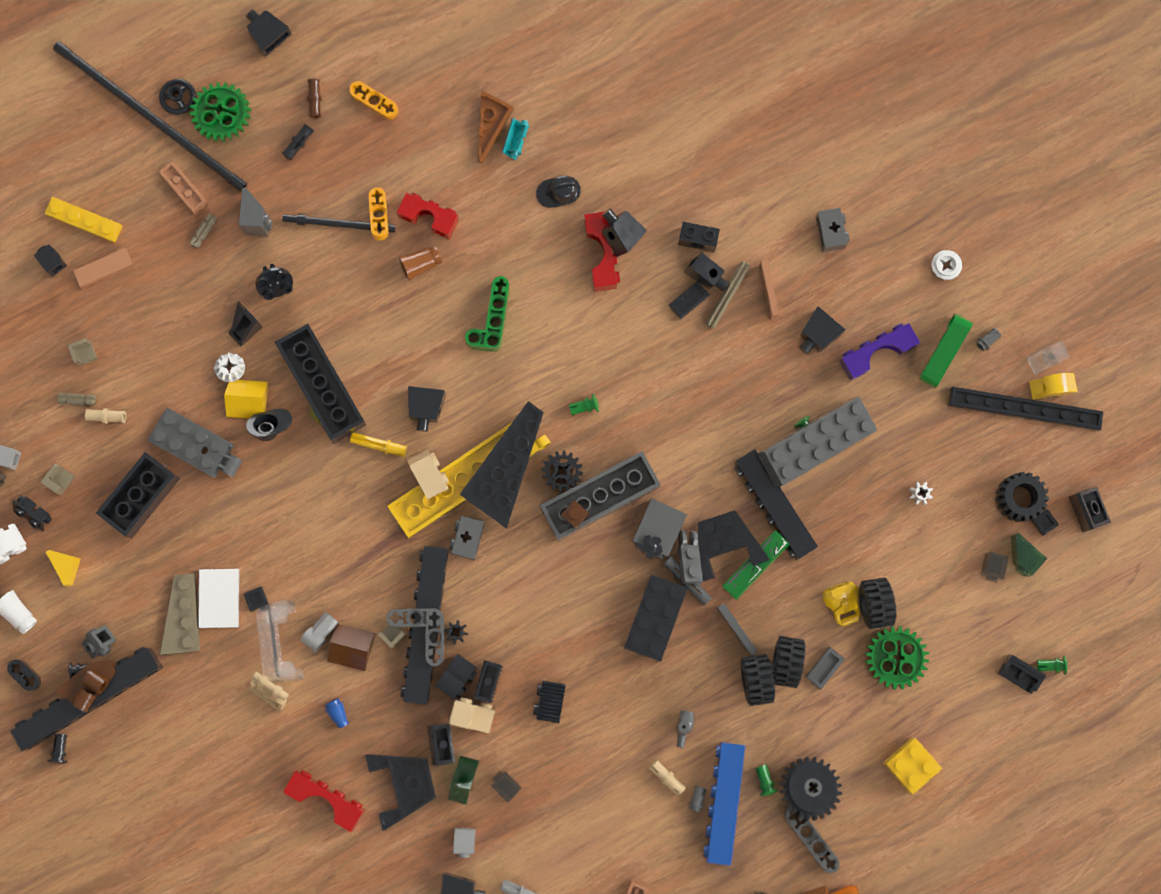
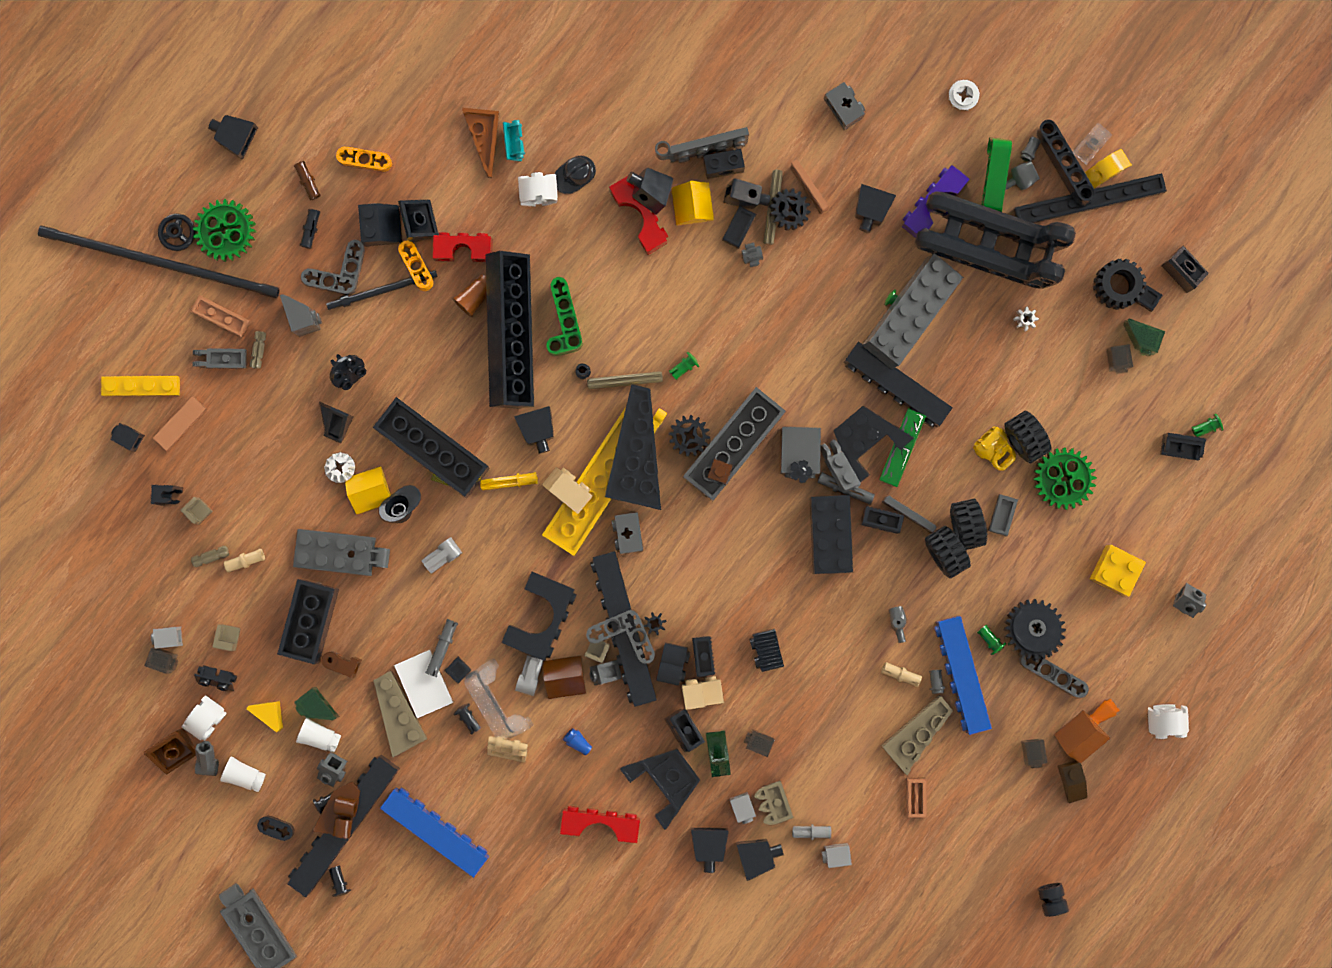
camera: 20 degrees left, 5 degrees up
none -> black hinge [151,485,183,506]
none -> dark grey hinge [192,348,247,369]
none -> clear green slope [294,687,340,720]
none -> white plant [296,718,341,753]
none -> dark grey beam [301,240,365,295]
none -> reddish brown leg [321,651,362,678]
none -> black slope [358,203,402,247]
none -> blue brick [380,787,489,878]
none -> black slope [398,199,438,243]
none -> light grey piece [421,537,462,574]
none -> dark grey pin [425,619,458,678]
none -> black pin [453,703,481,734]
none -> black brick [485,251,534,409]
none -> black arch [502,571,577,661]
none -> white brick [518,172,558,206]
none -> black pin [575,363,591,379]
none -> dark tan axle [587,372,663,389]
none -> dark grey bracket [589,660,622,685]
none -> dark grey hinge [655,127,749,163]
none -> yellow slope [671,181,714,226]
none -> black torso [691,827,728,873]
none -> dark grey gear [741,242,763,267]
none -> dark tan plate [754,780,794,825]
none -> black gear [769,188,811,231]
none -> black brick [860,506,904,534]
none -> dark tan wing [881,695,953,775]
none -> black beam [915,191,1076,289]
none -> dark grey piece [1006,161,1040,191]
none -> black beam [1037,119,1095,207]
none -> dark grey brick [1173,583,1206,618]

